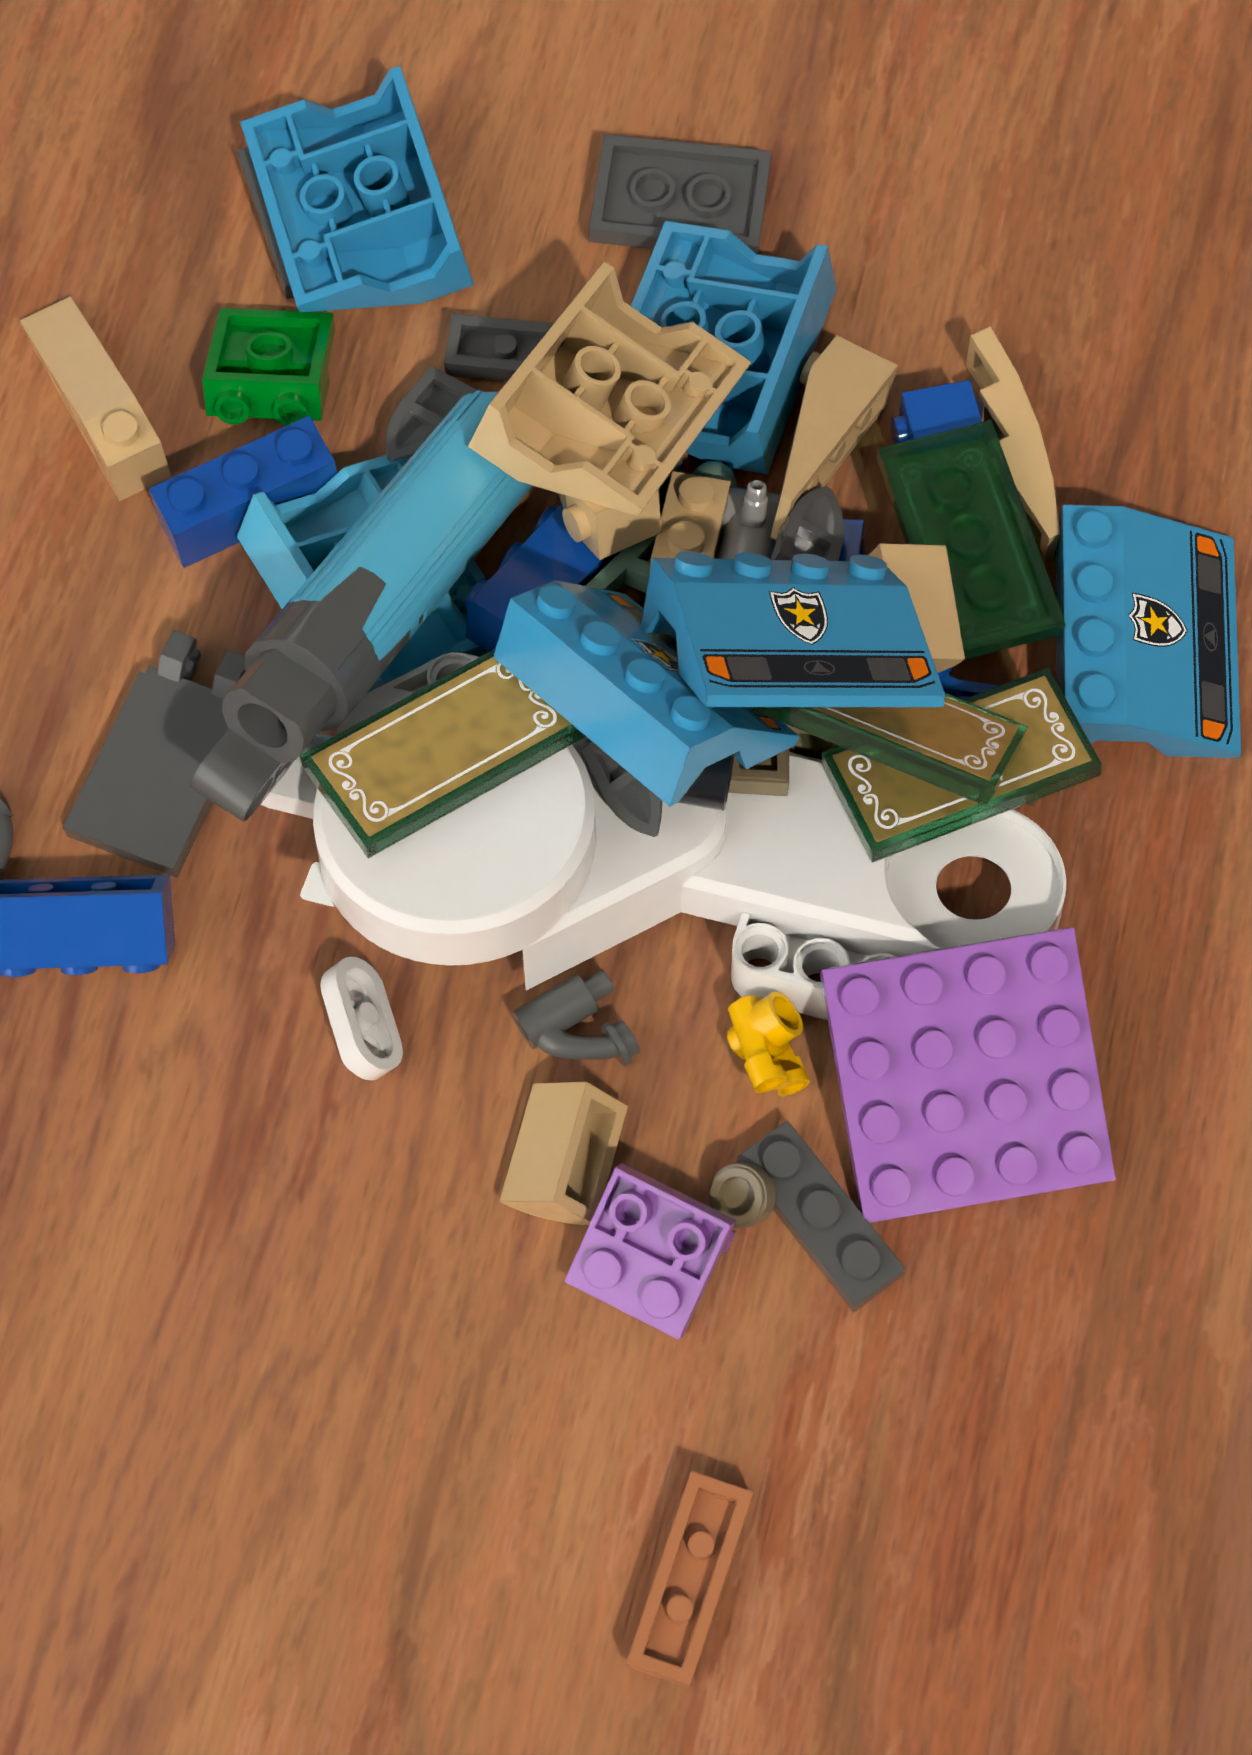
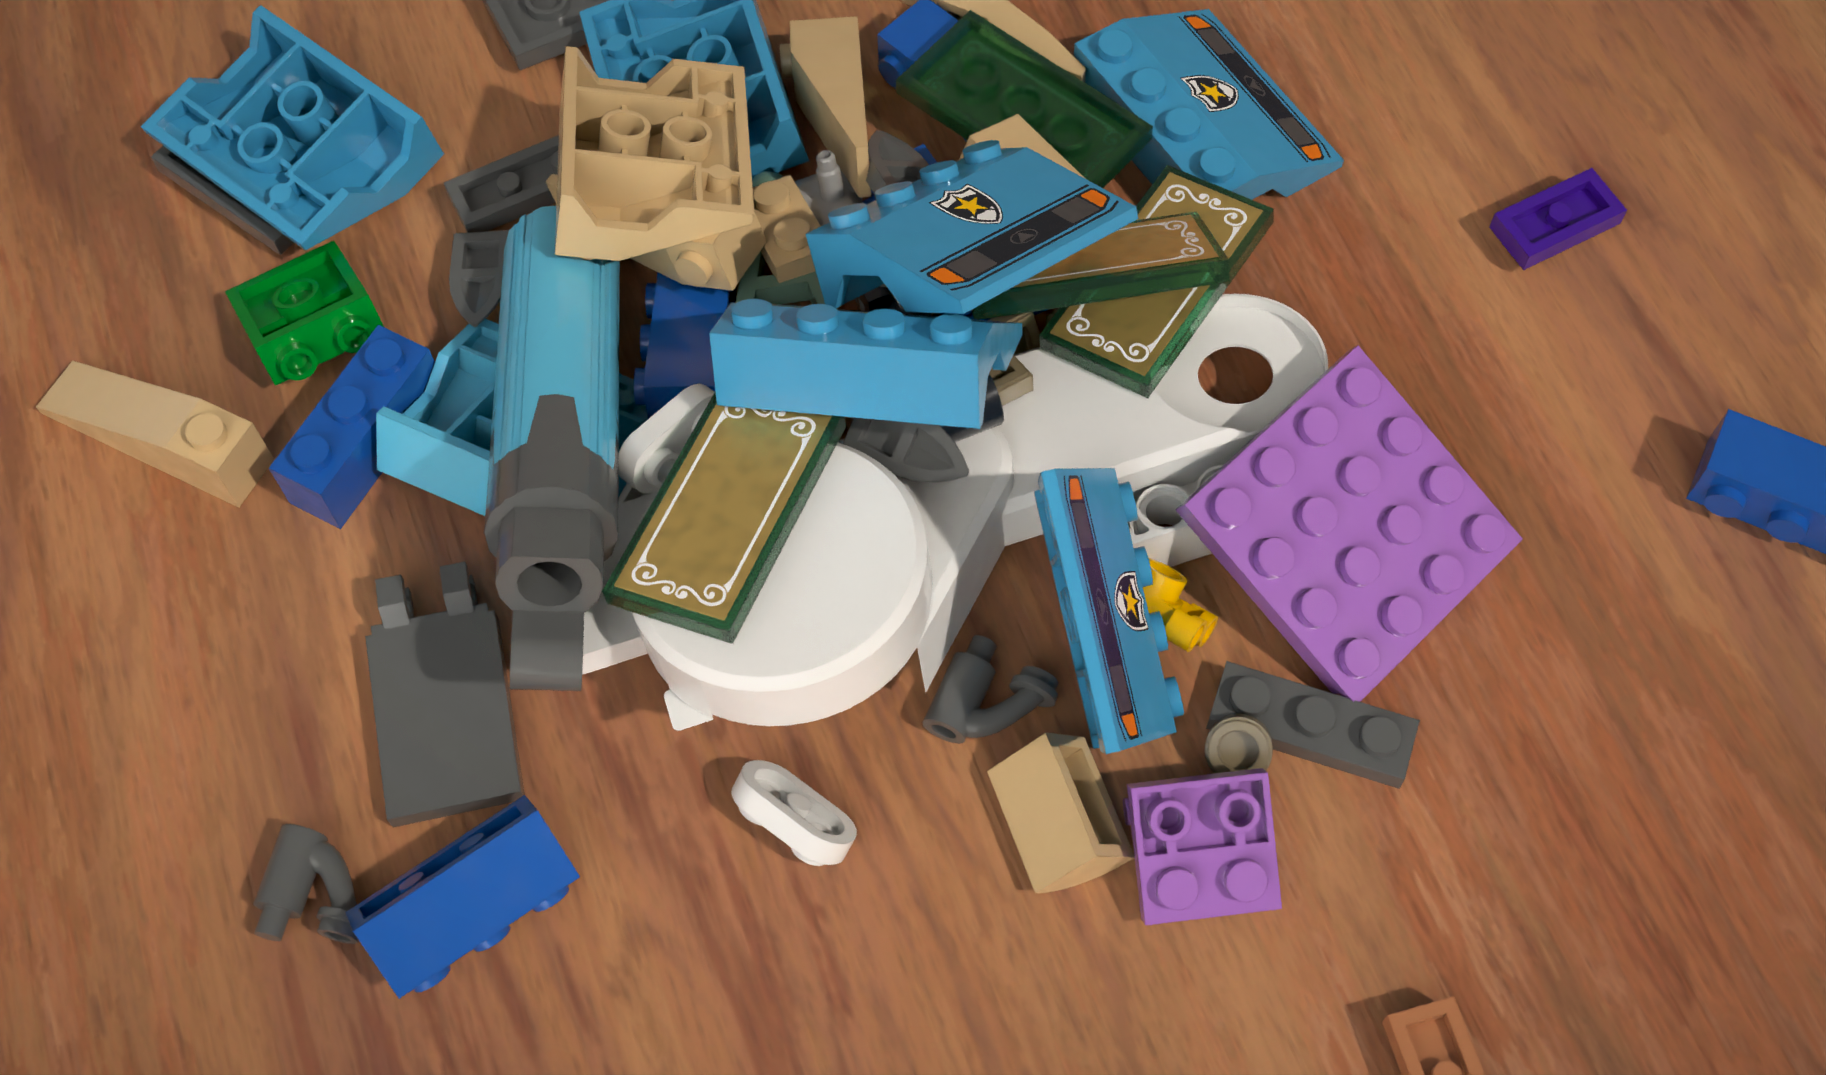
camera: 35 degrees left, 5 degrees down
none -> white plate [618,384,717,494]
none -> dark azure piece [1034,468,1184,754]

